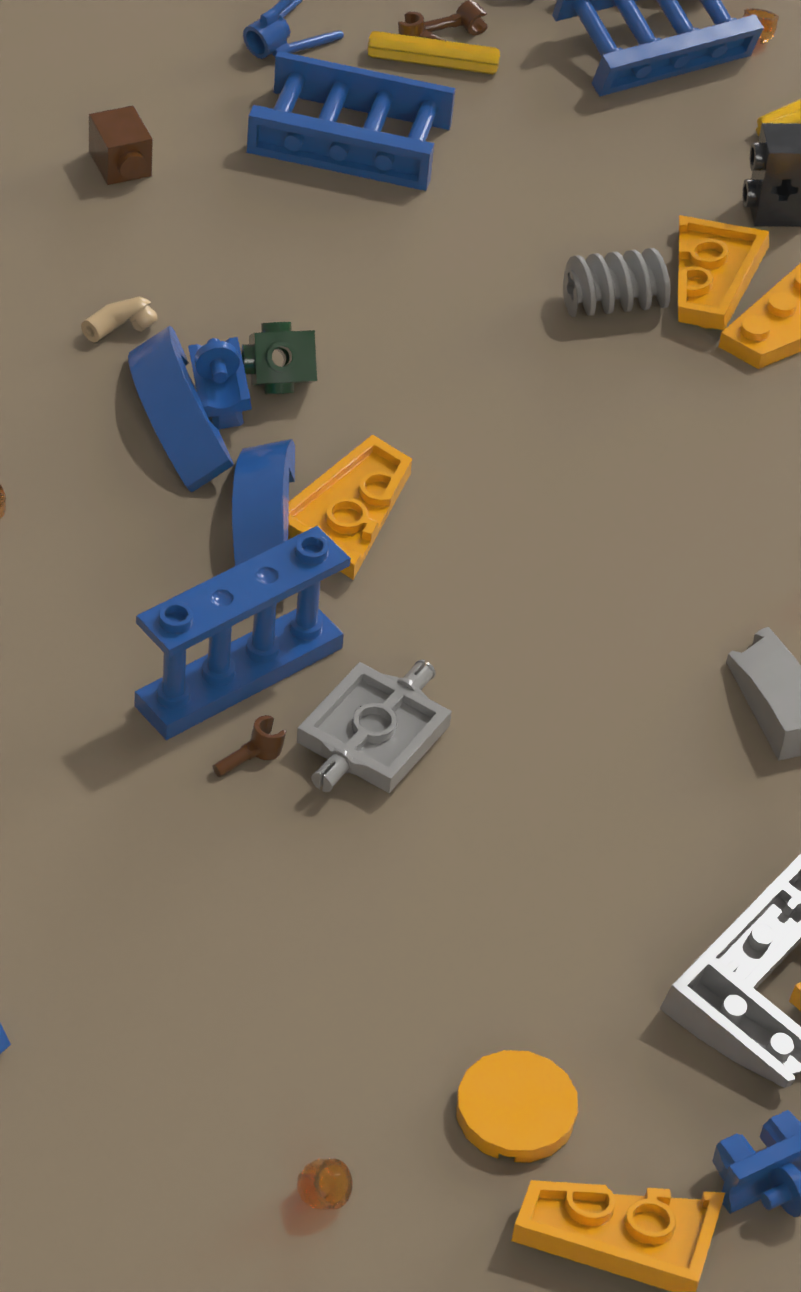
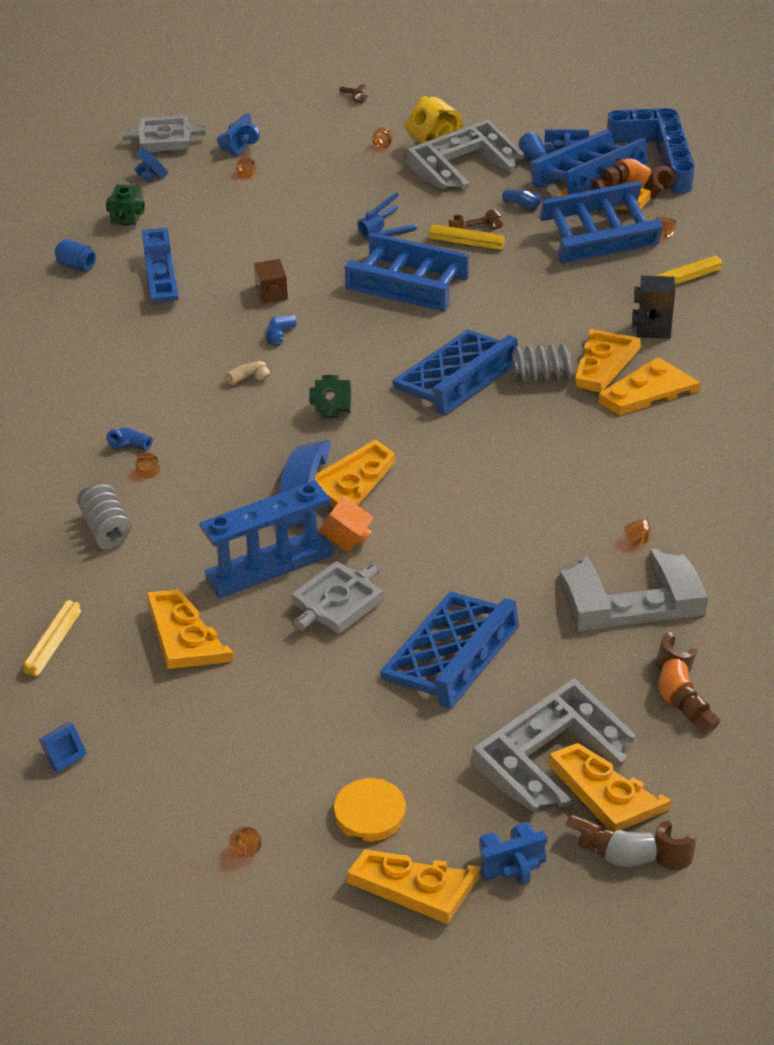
camera: 15 degrees right, 5 degrees down
blue slope [128,326,234,493] -> none
blue hips [188,337,252,430] -> none
reddish brown hand [212,715,287,777] -> none
none -> light orange wing [147,589,234,669]
none -> blue arm [265,314,297,345]
none -> orange brick [318,495,374,553]
none -> blue fence [380,591,519,709]
none -> blue fence [392,329,518,415]

